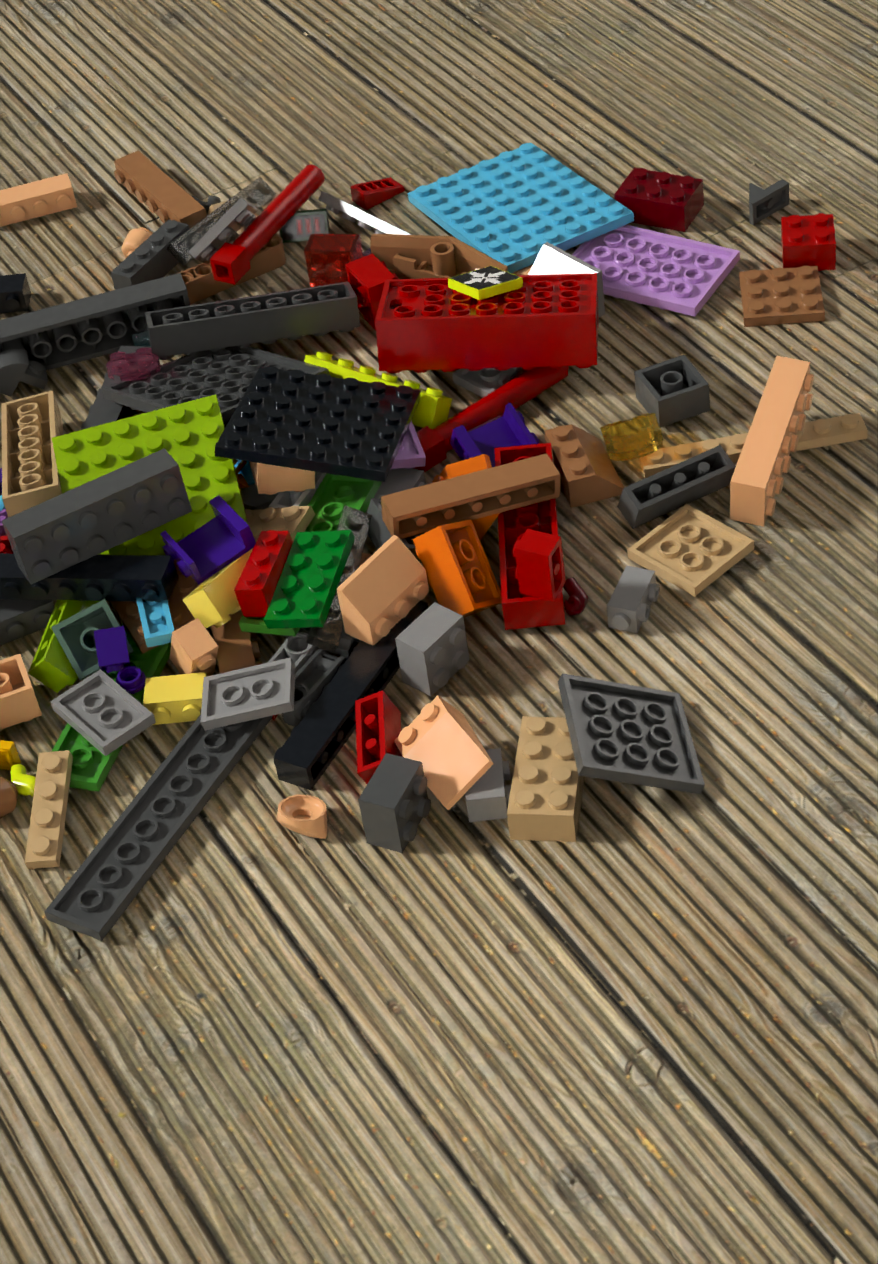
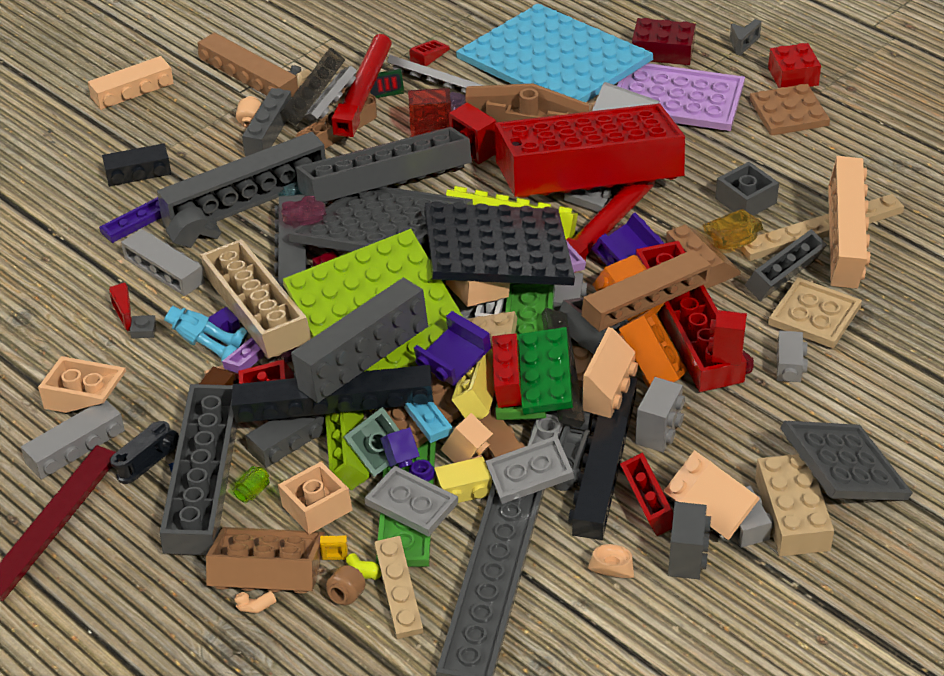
camera: 20 degrees left, 0 degrees up
tile [448,266,523,300] -> none

